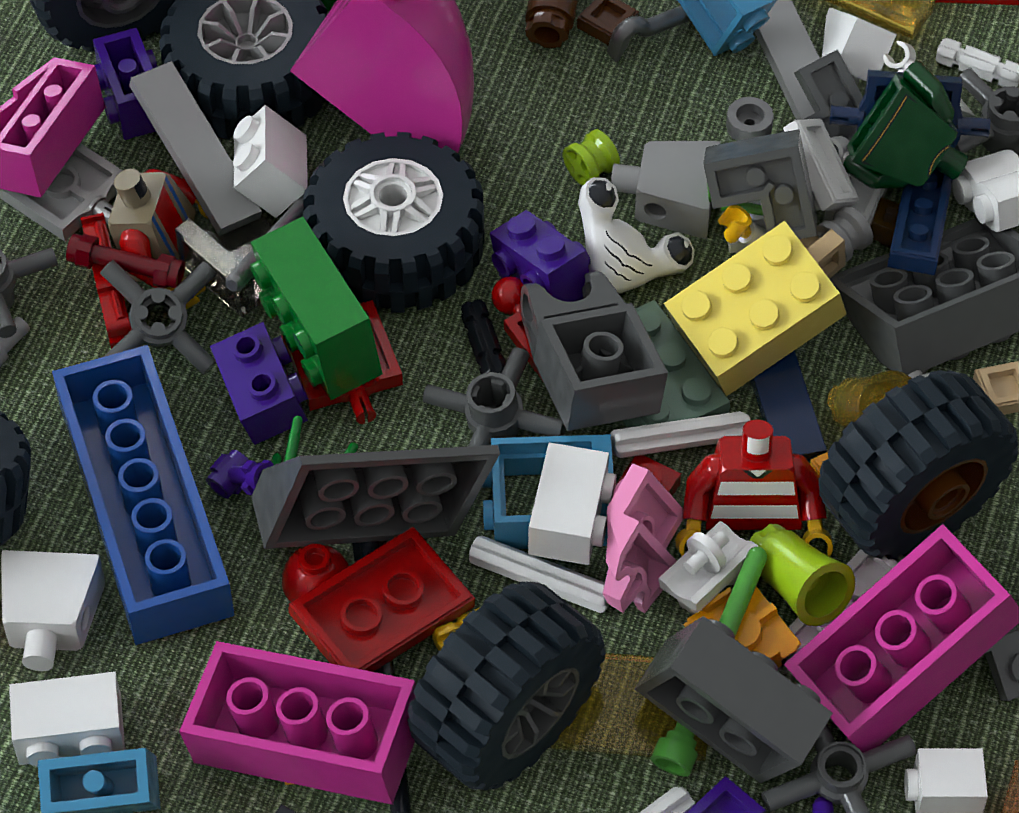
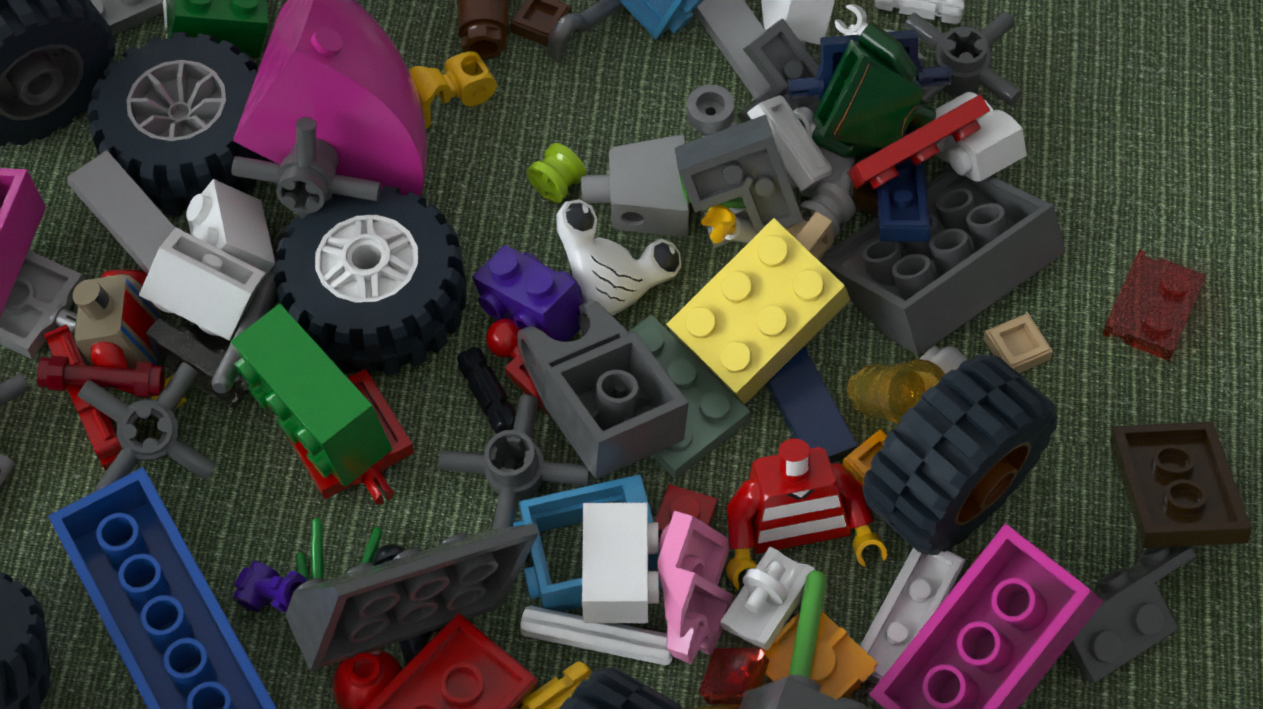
camera: 10 degrees left, 5 degrees up
dark purple brick [93,27,158,140] -> none
dark purple brick [210,322,309,445] -> none
white axle [610,411,750,458] -> none
lime plant [749,524,855,626] -> none
none -> white brick [139,227,265,341]
none -> dark grey bar [232,117,381,219]
none -> yellow leg [409,51,497,129]
none -> clear red plate [699,648,770,705]
none -> red plate [847,94,990,189]

